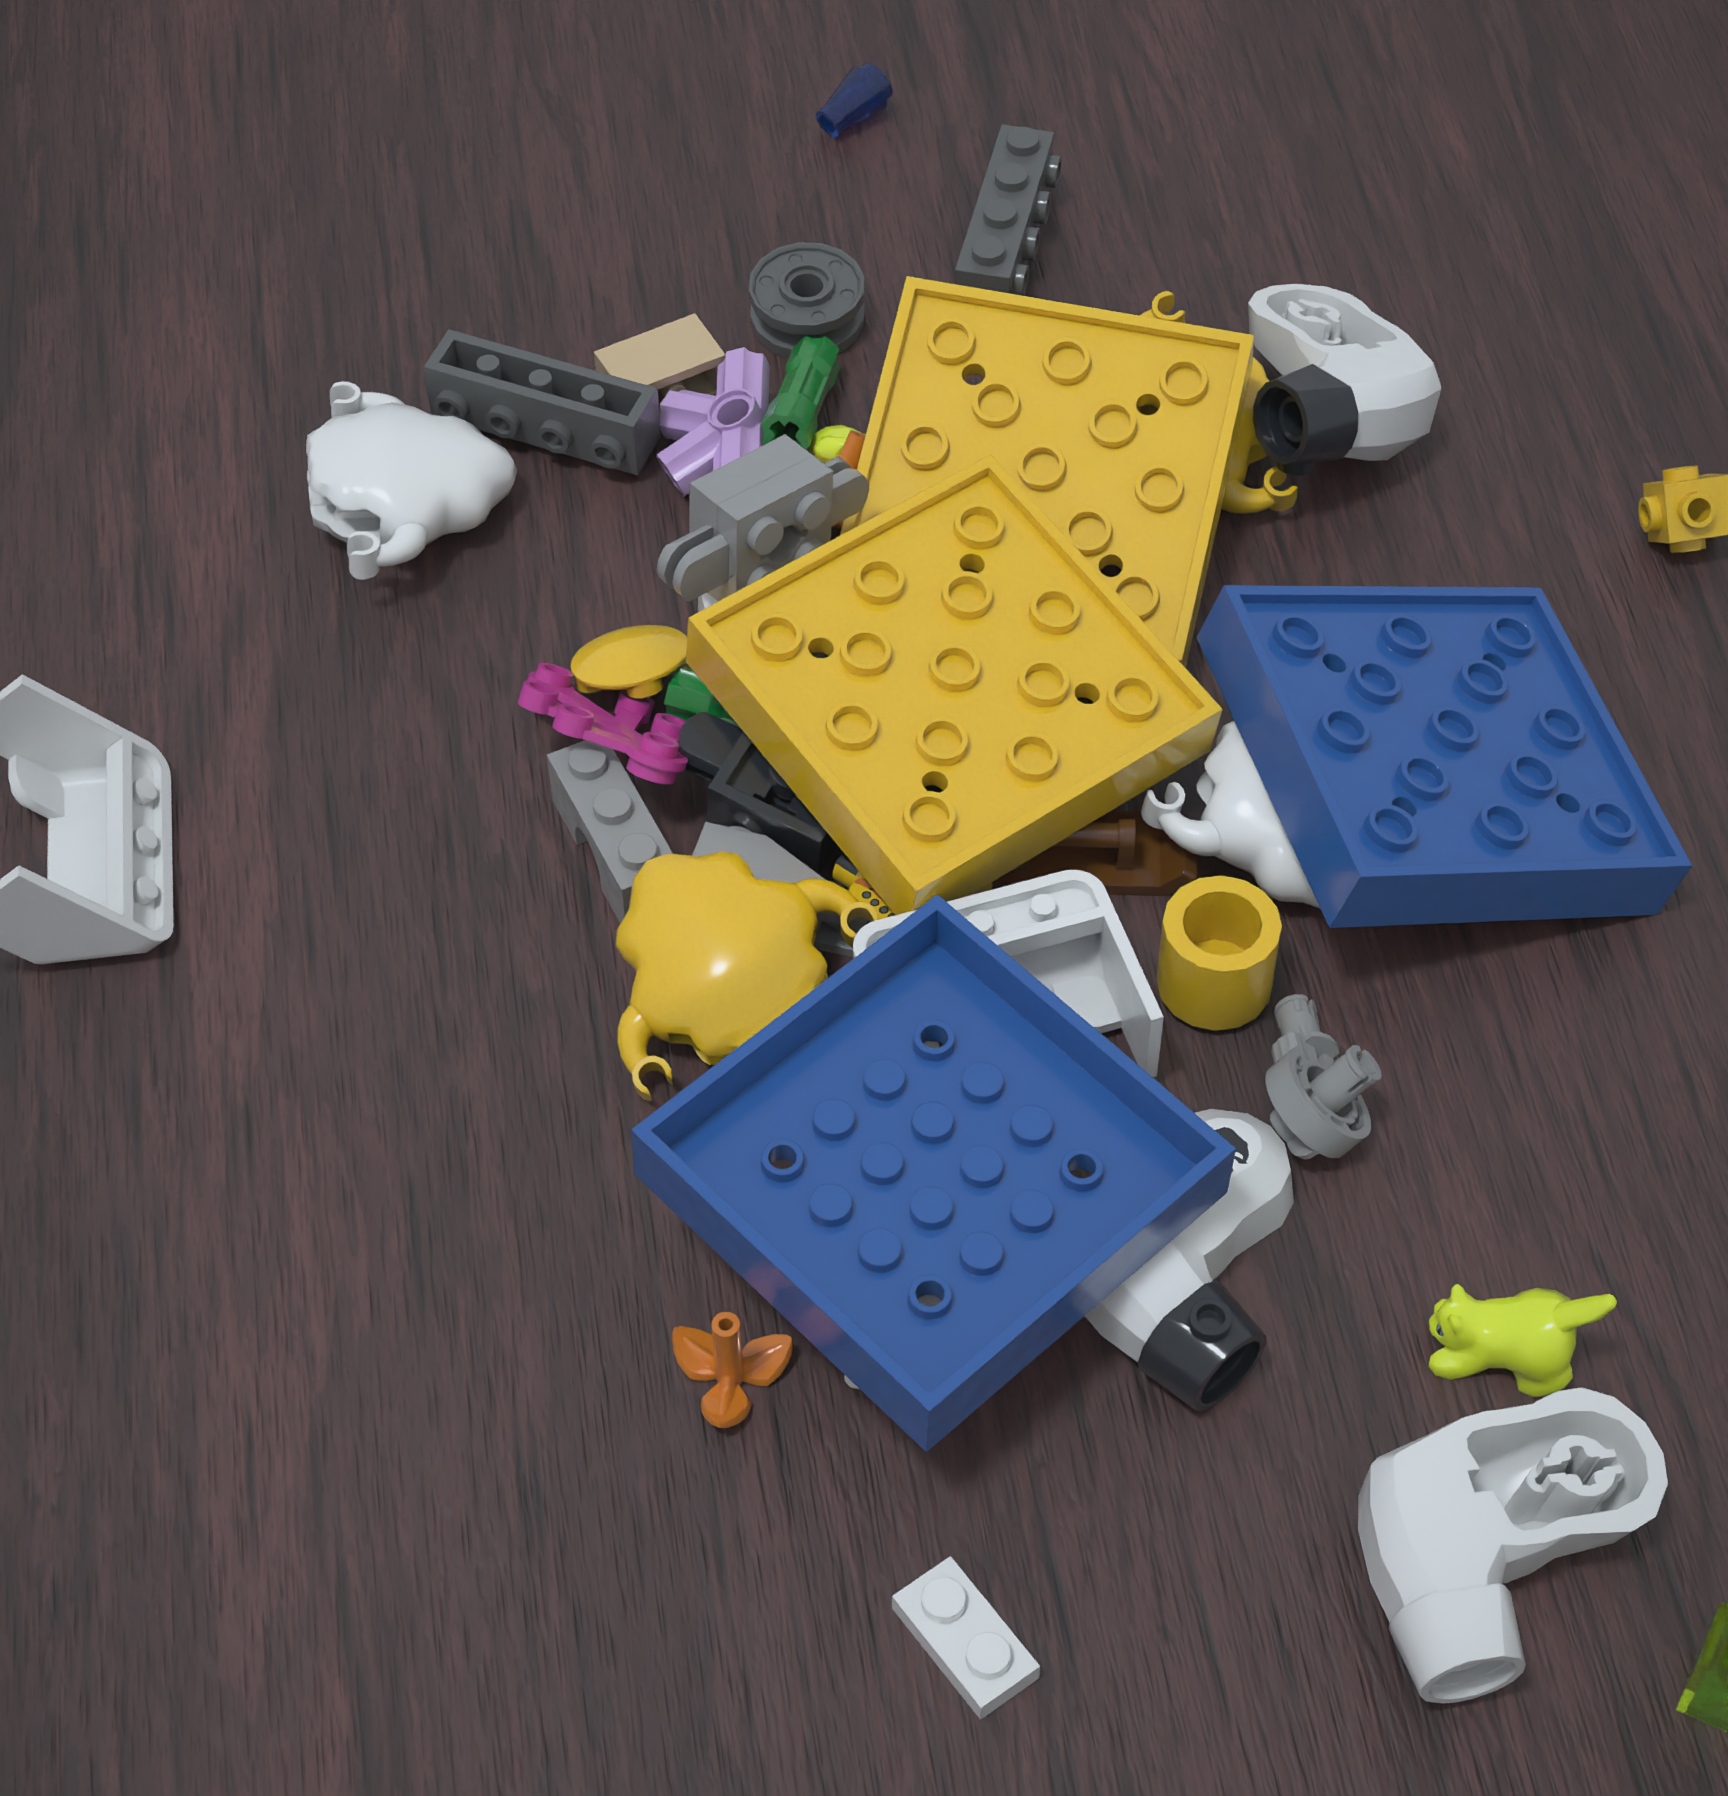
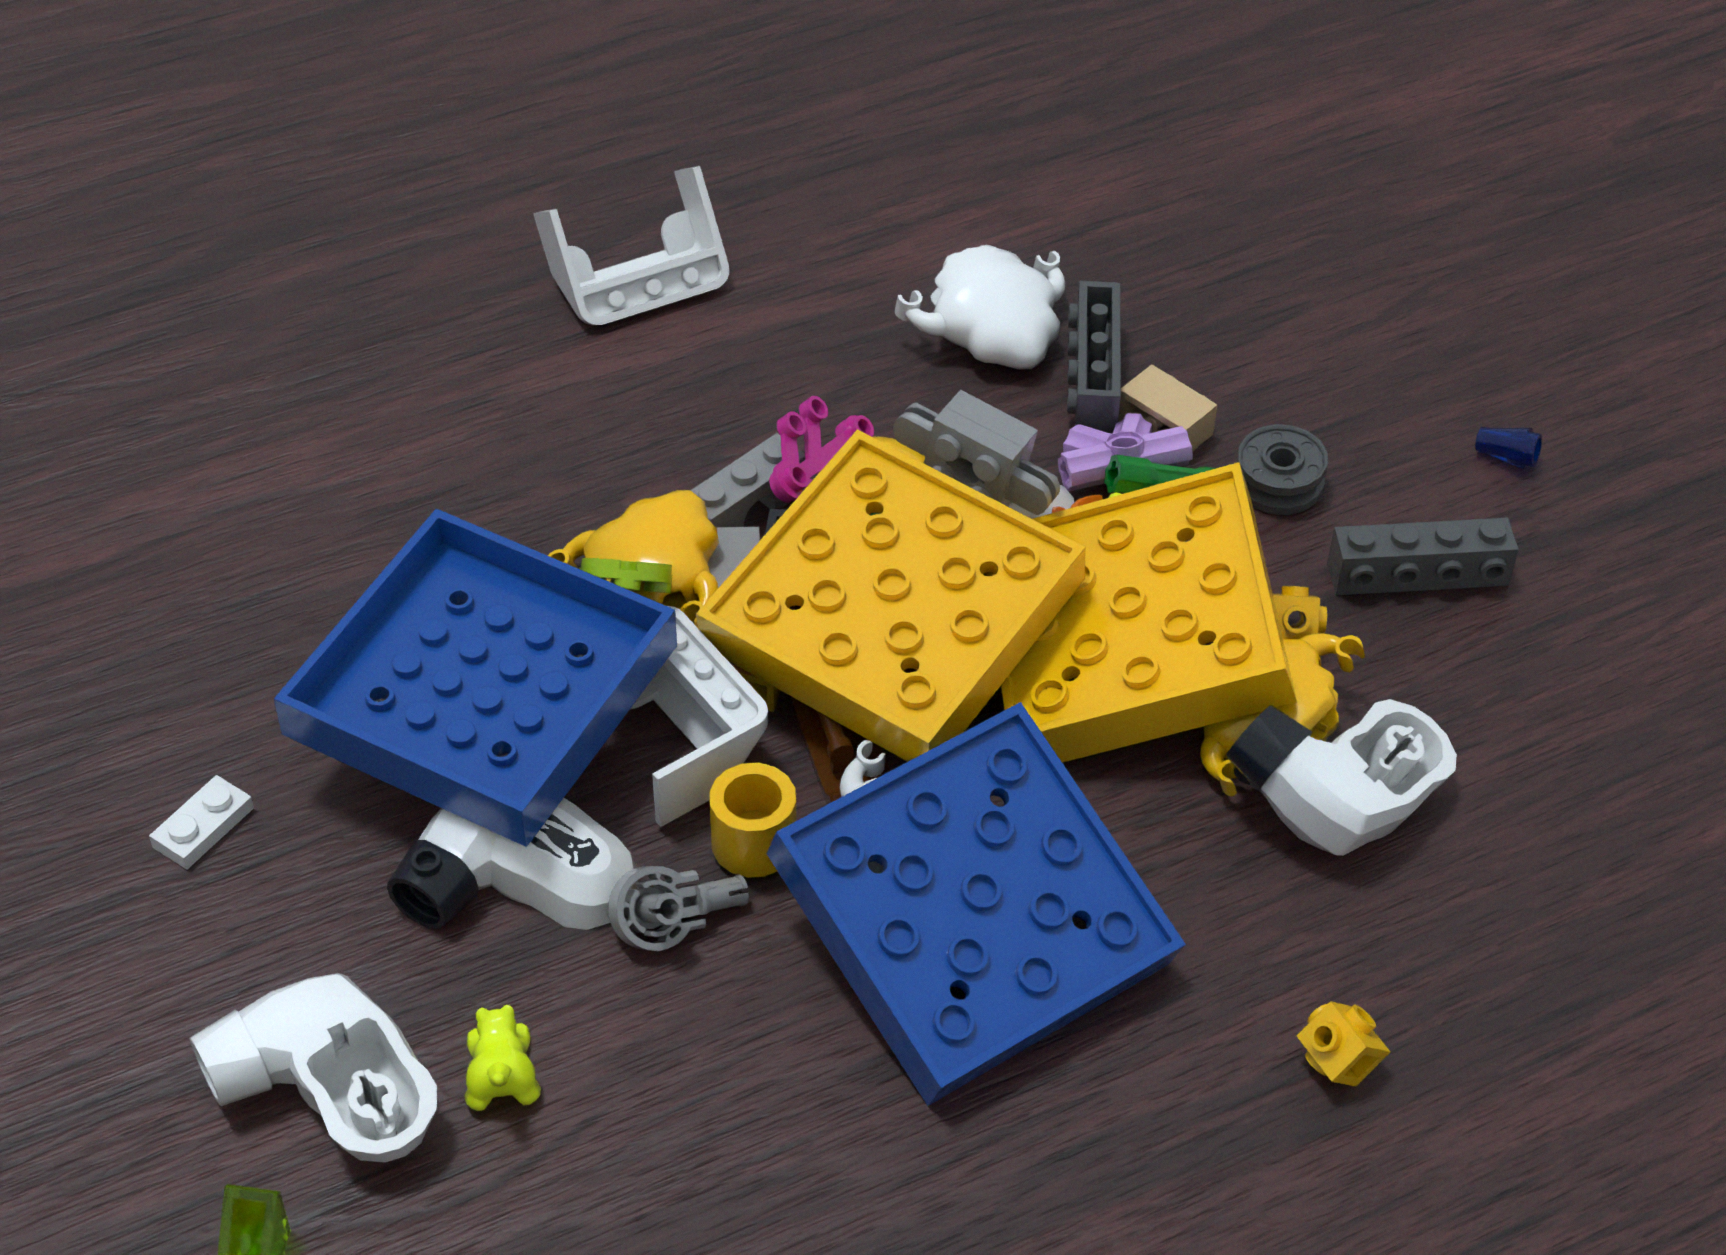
camera: 70 degrees right, 5 degrees down
none -> lime plate [580,558,672,593]

